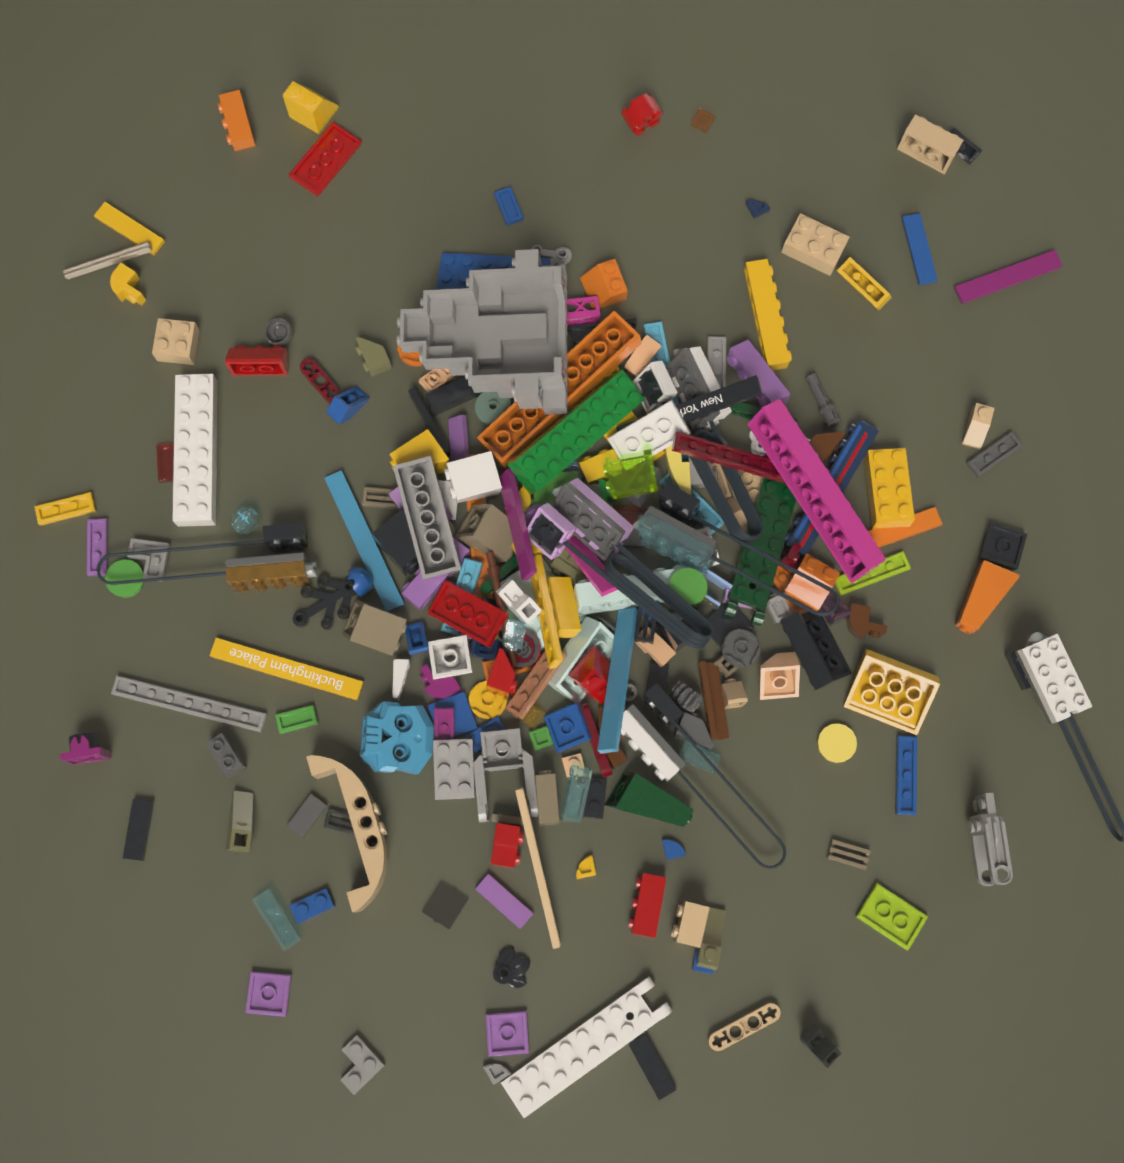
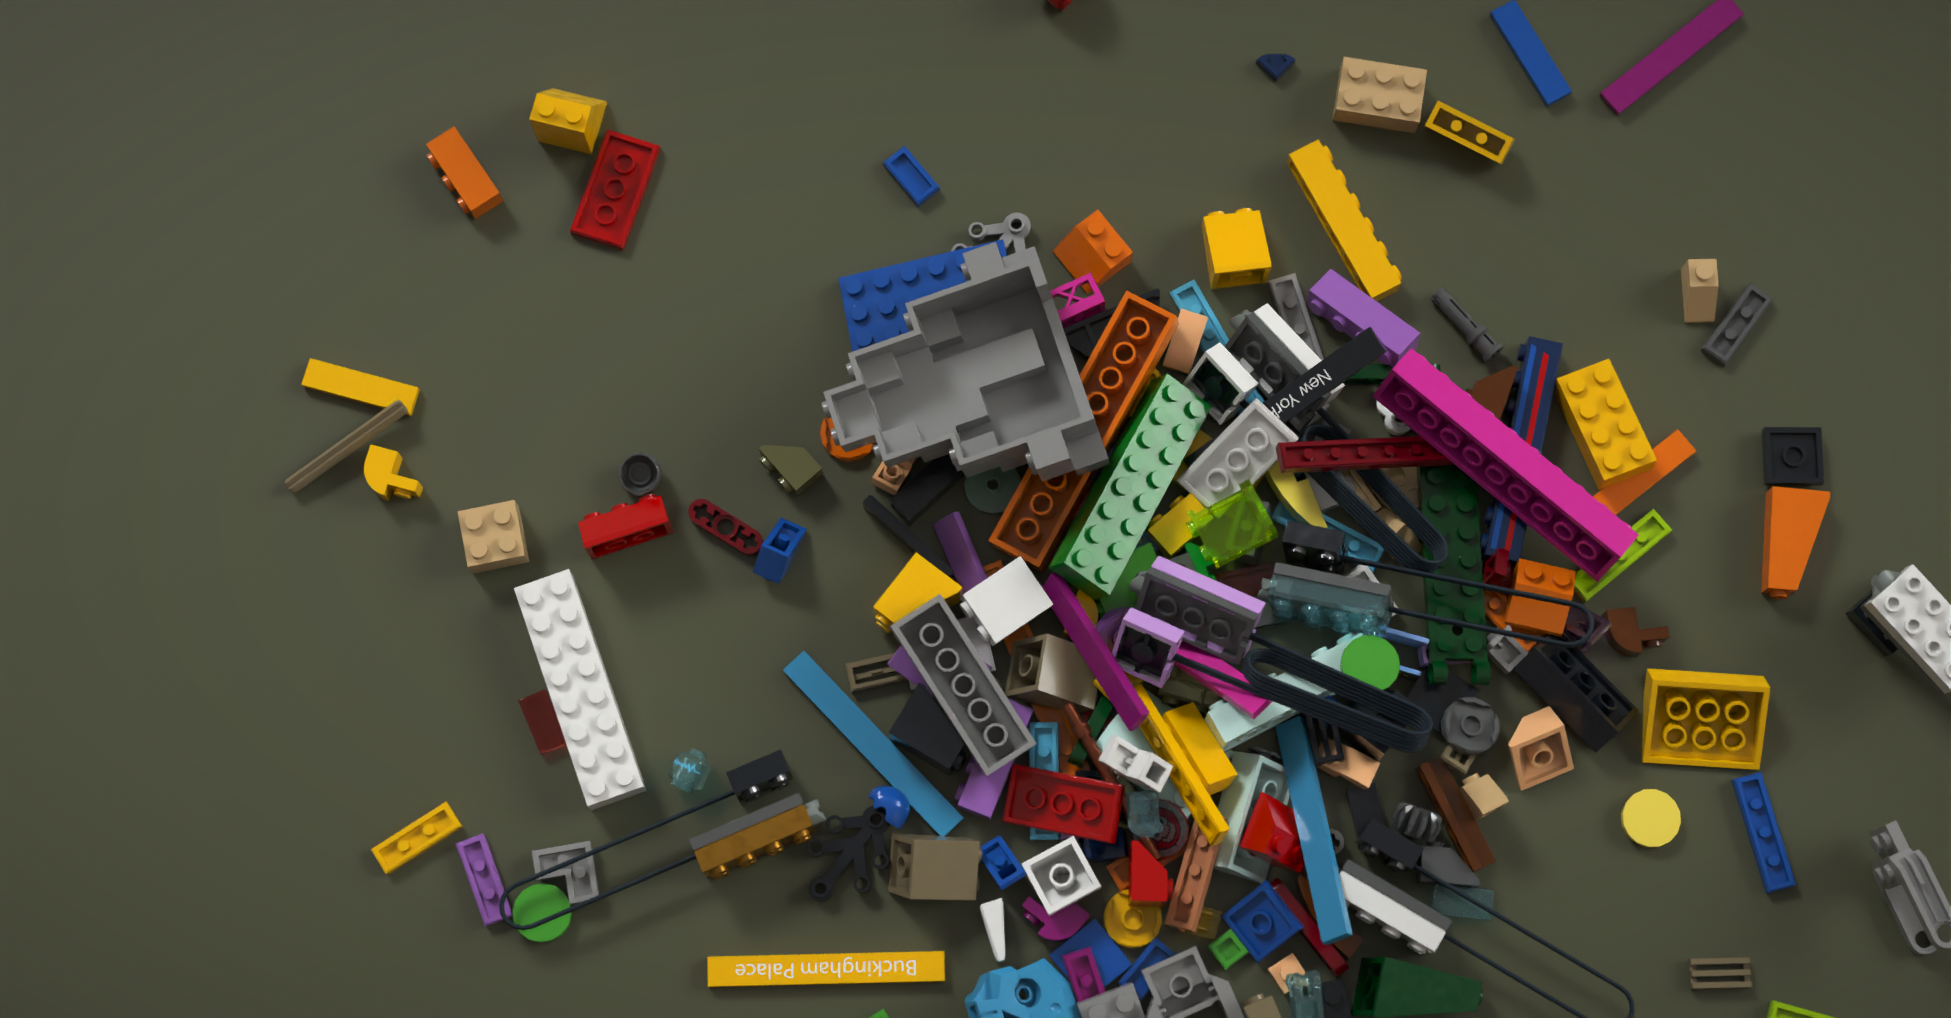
camera: 15 degrees left, 0 degrees up
none -> yellow slope [1202,208,1272,289]

